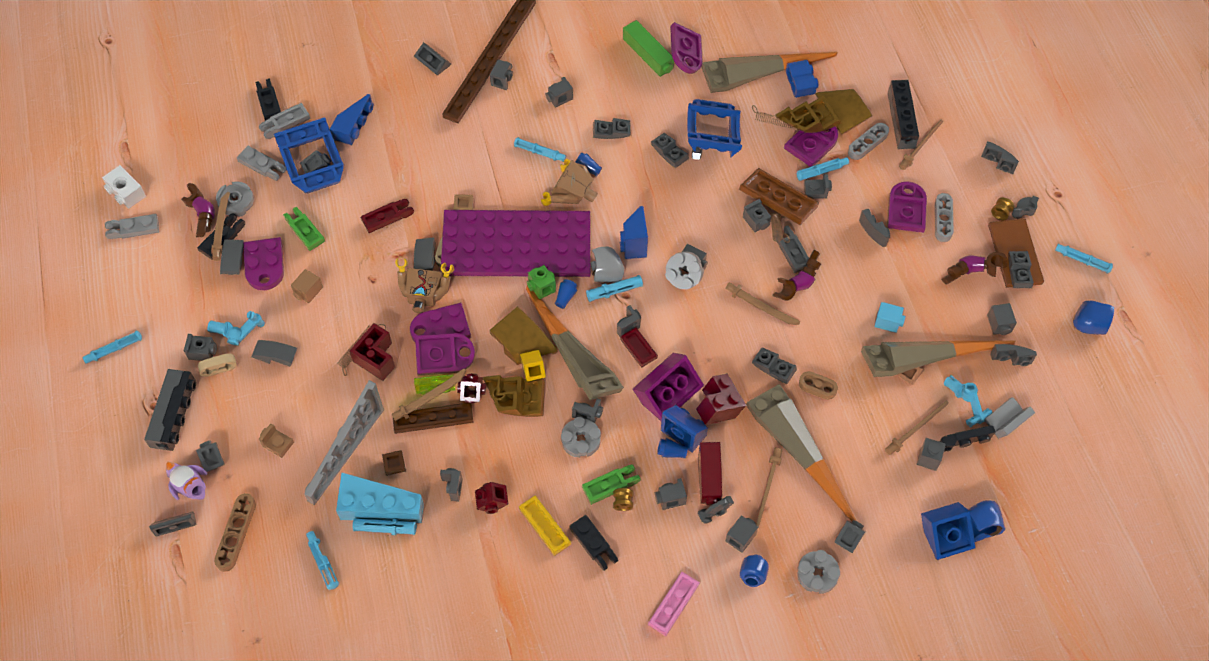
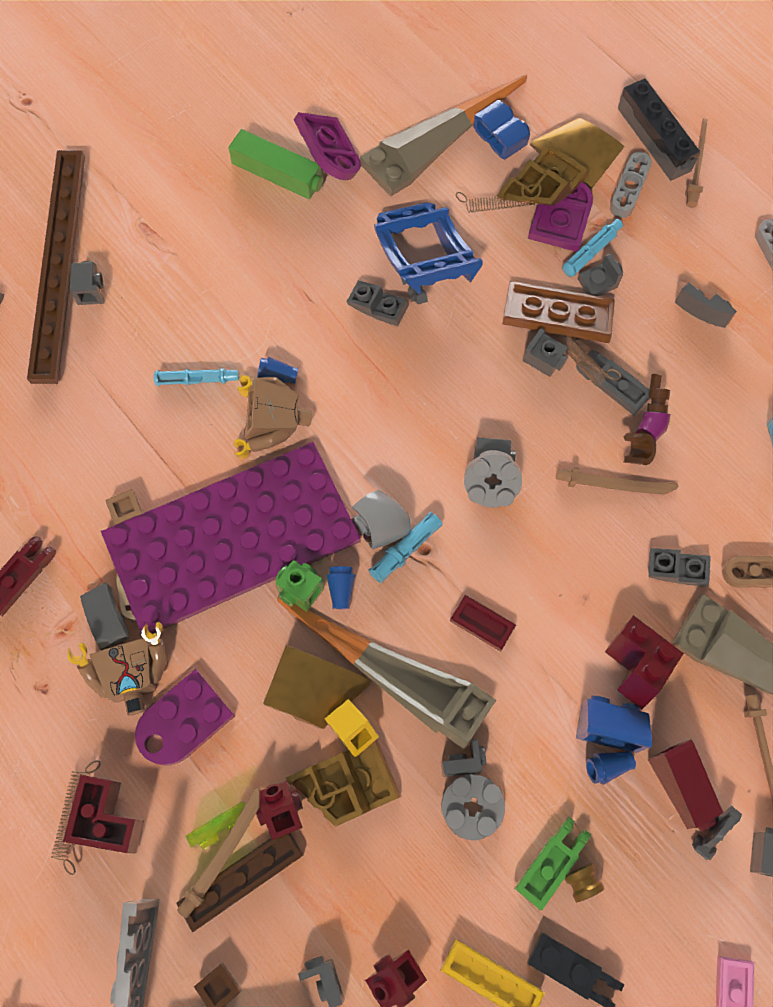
camera: 25 degrees left, 10 degrees up
magenta plate [415,333,475,376] -> none
dark grey brick [545,77,573,108] -> none
dark grey slope [593,118,631,139] -> none
dark grey bracket [617,305,641,337] -> none
blue slope [620,206,648,259] -> none
magenta slope [633,353,704,421] -> none
dark grey brick [654,478,687,510] -> none
magenta plate [887,182,927,233] -> none

